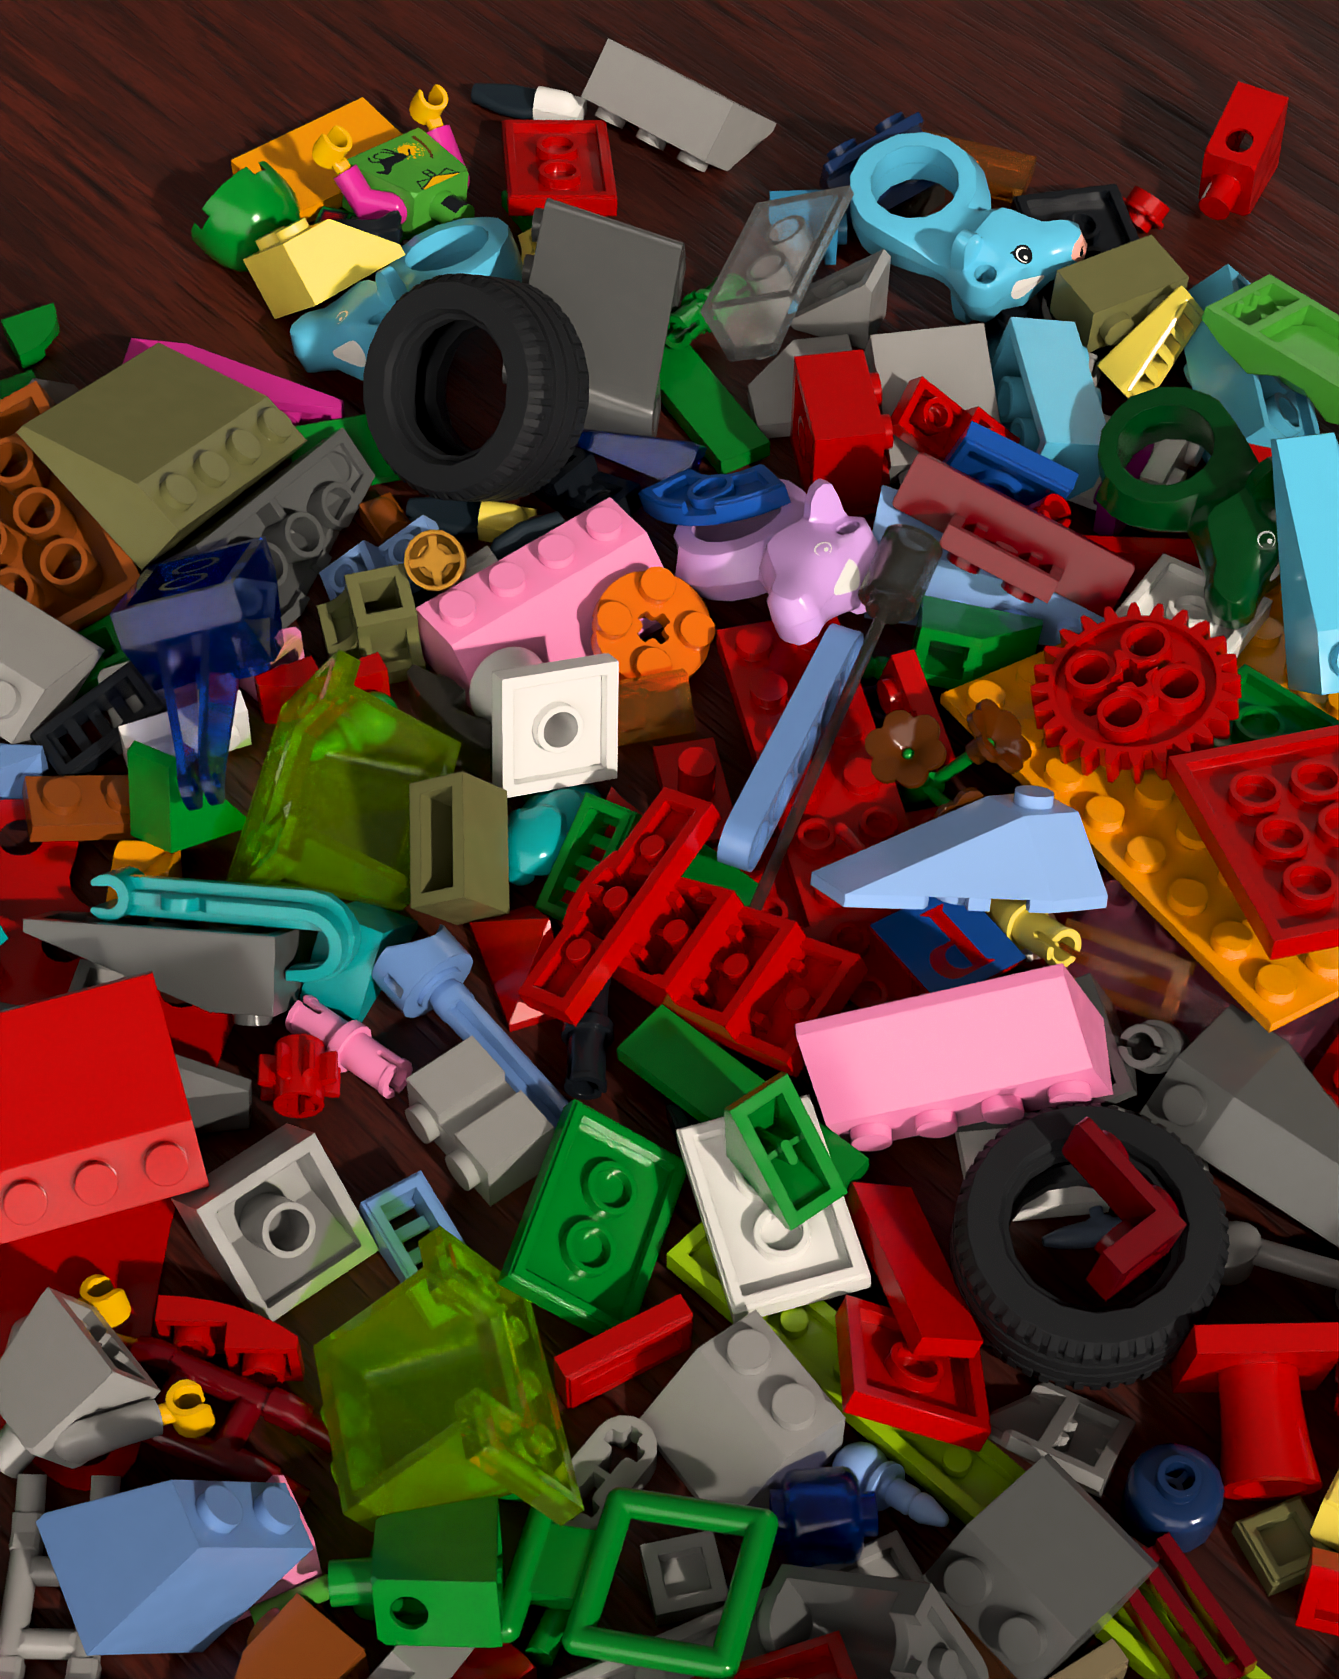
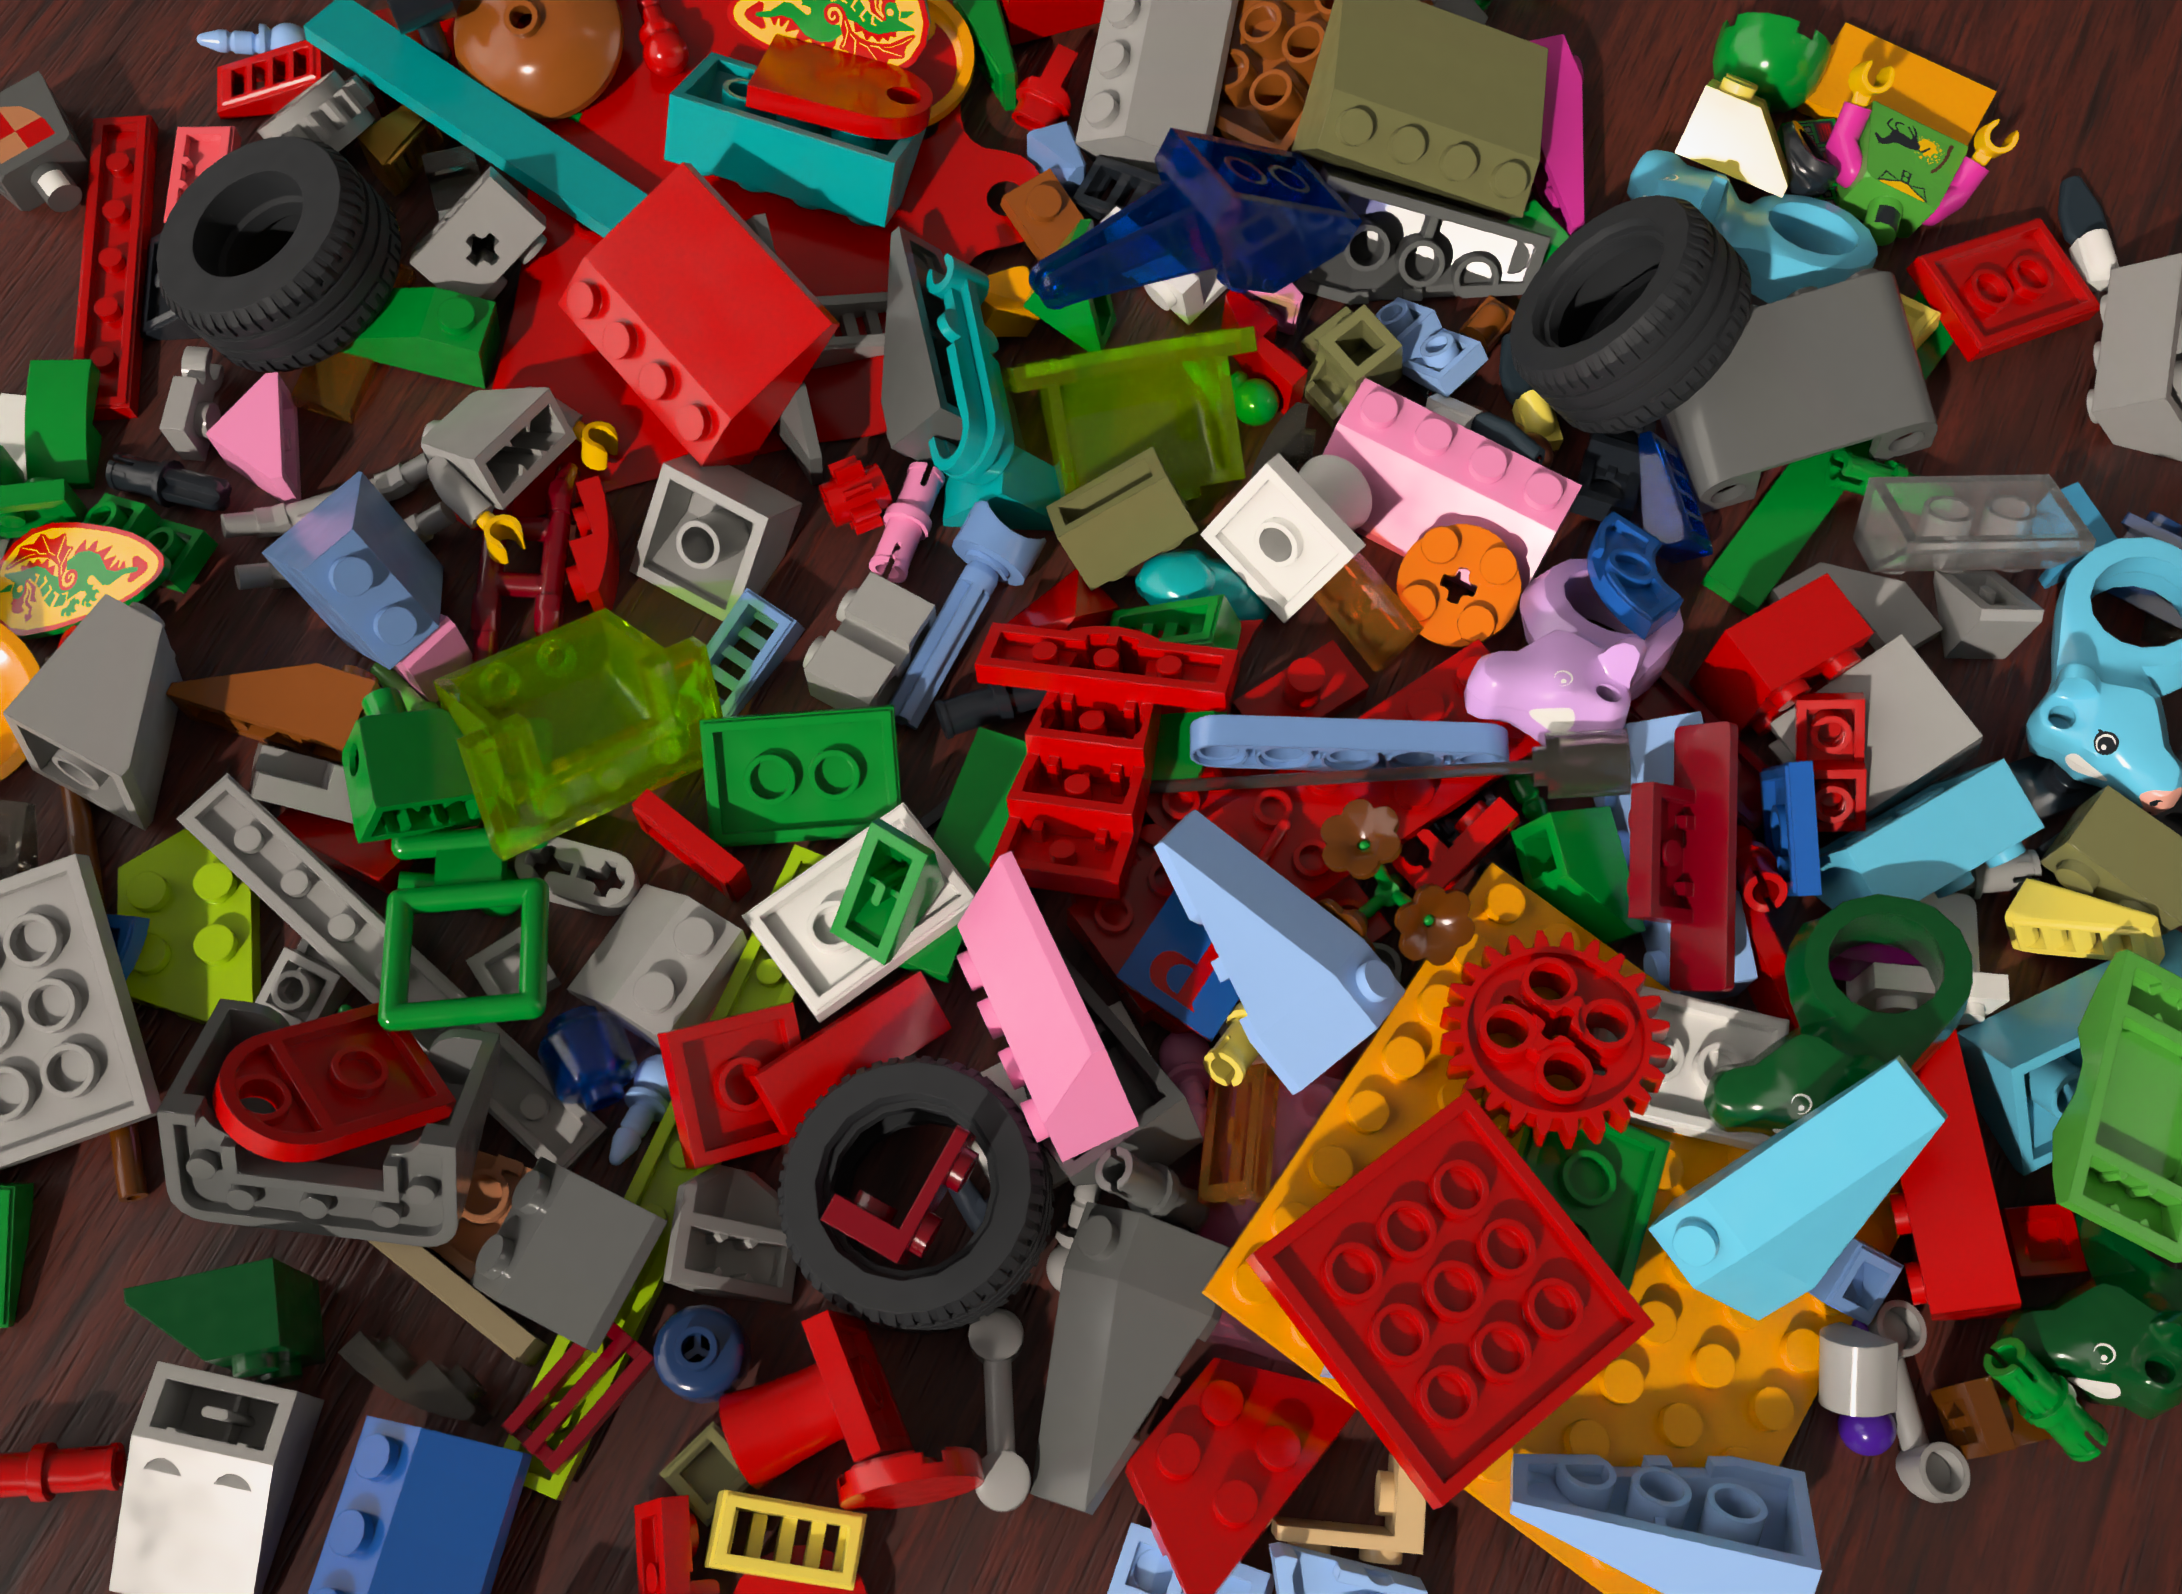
camera: 65 degrees right, 15 degrees up
pearl gold wheel [404,529,467,592] -> none

